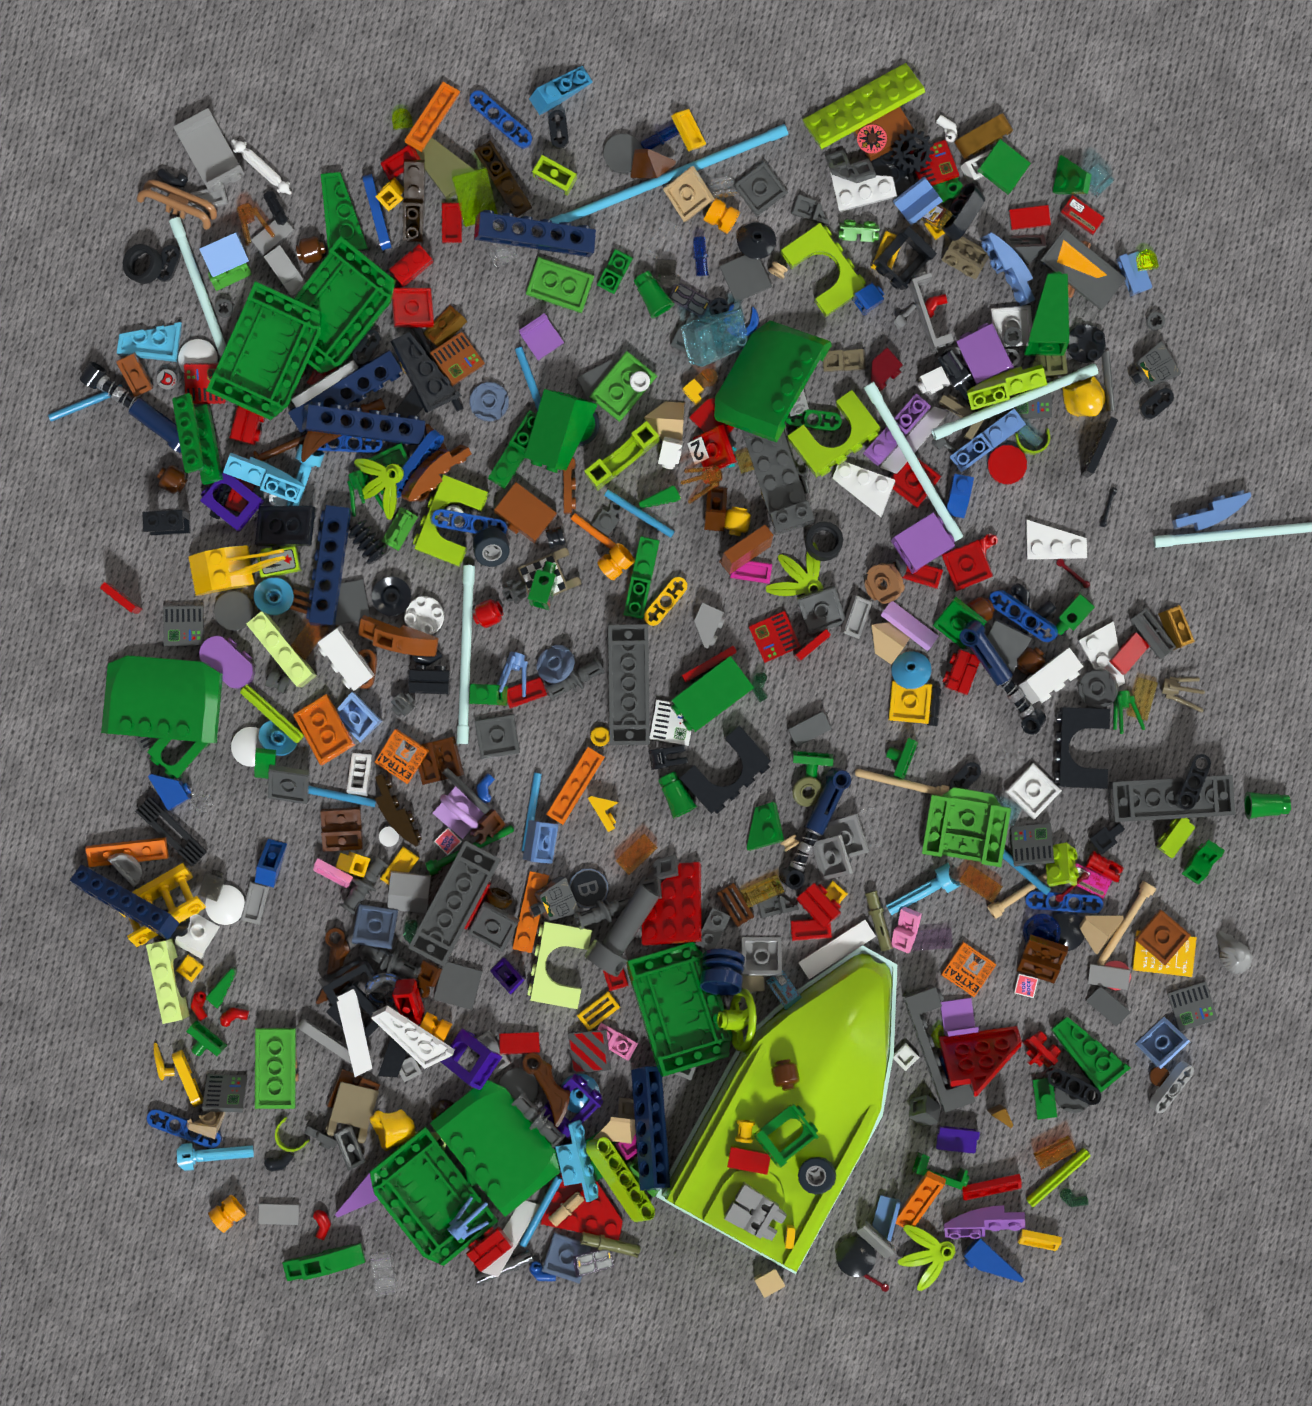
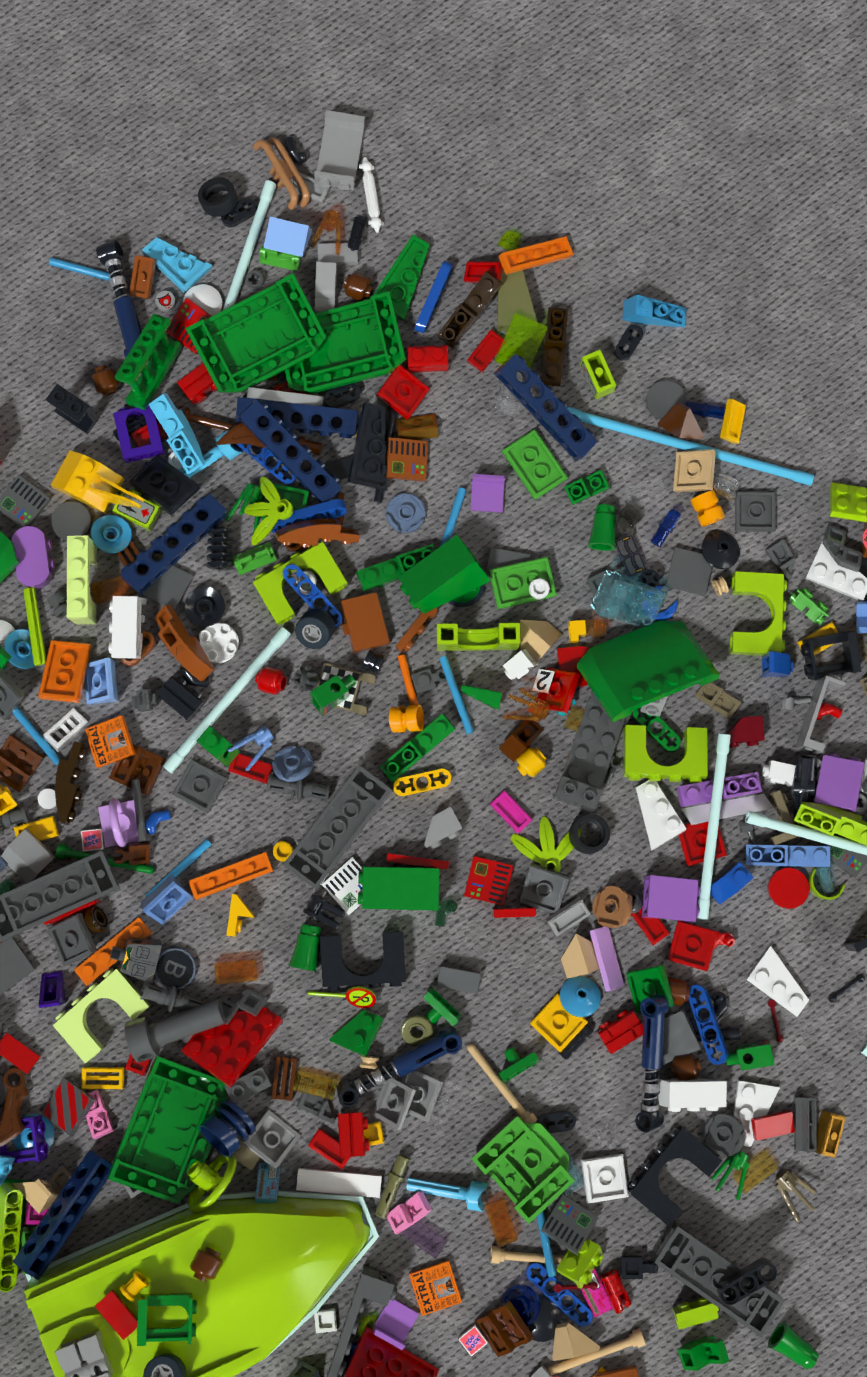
camera: 35 degrees right, 5 degrees down
yellow brick [375,177,404,212] -> none
blue beam [470,91,532,149] -> none
dark orange container [719,524,774,575] -> none
none -> lime piece [308,986,376,1008]

